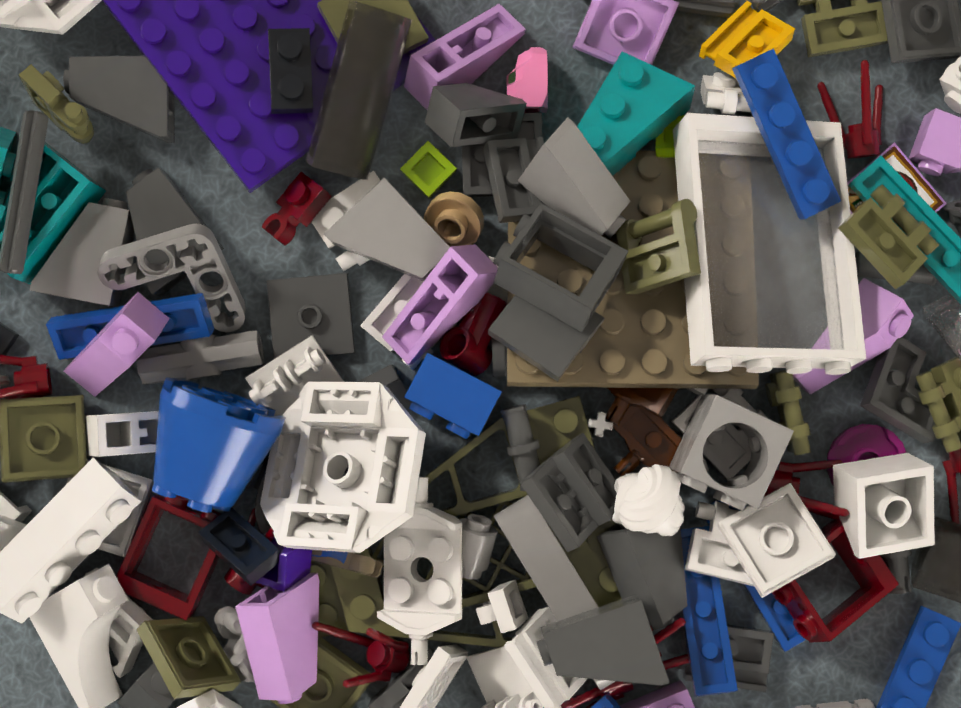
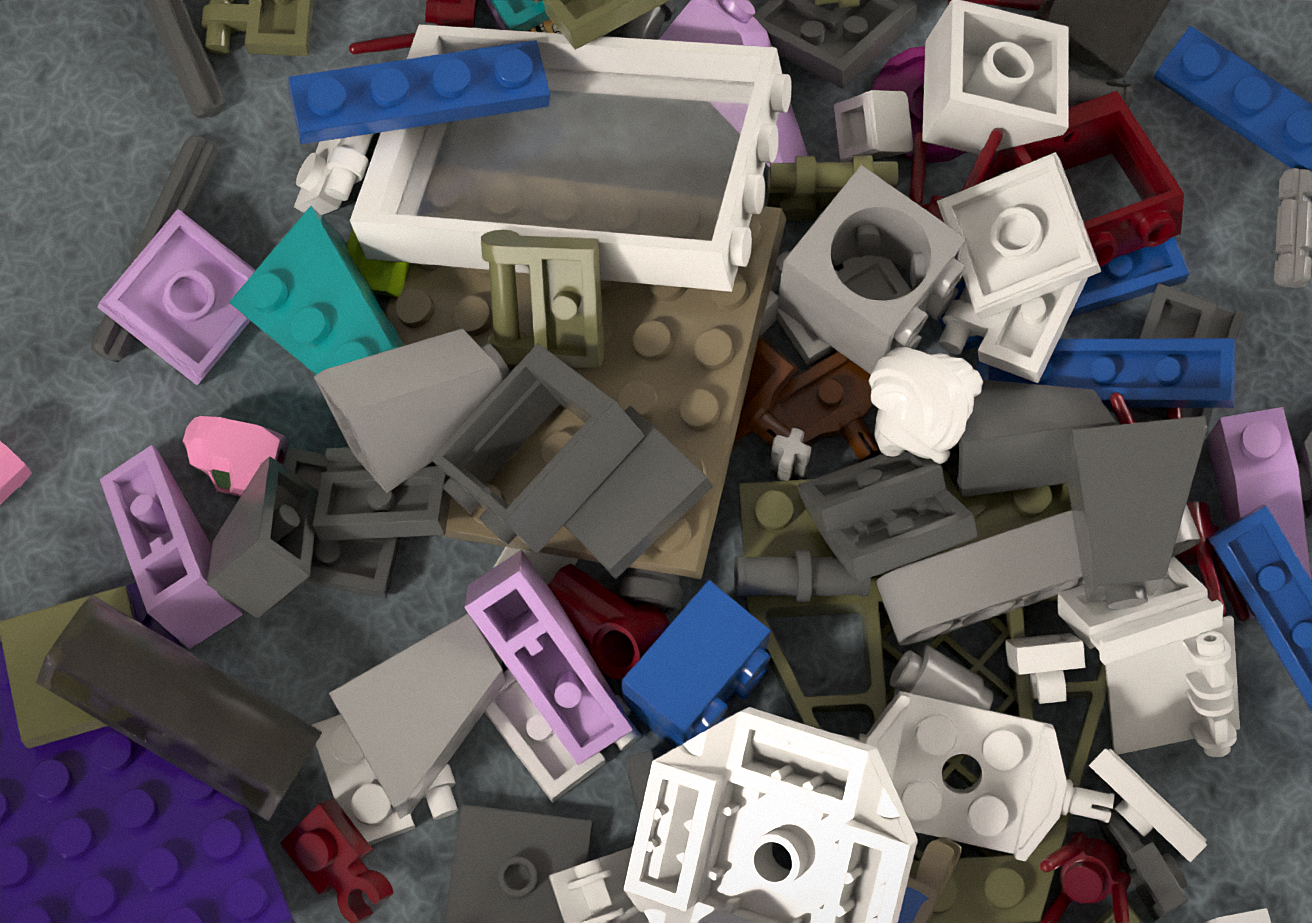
camera: 80 degrees left, 15 degrees down
black plate [268,28,313,114] -> none
lime plate [400,141,457,199] -> none
tan plate [424,191,484,247] -> none
yellow plate [699,1,795,78] -> none
none -> white slope [834,90,913,162]

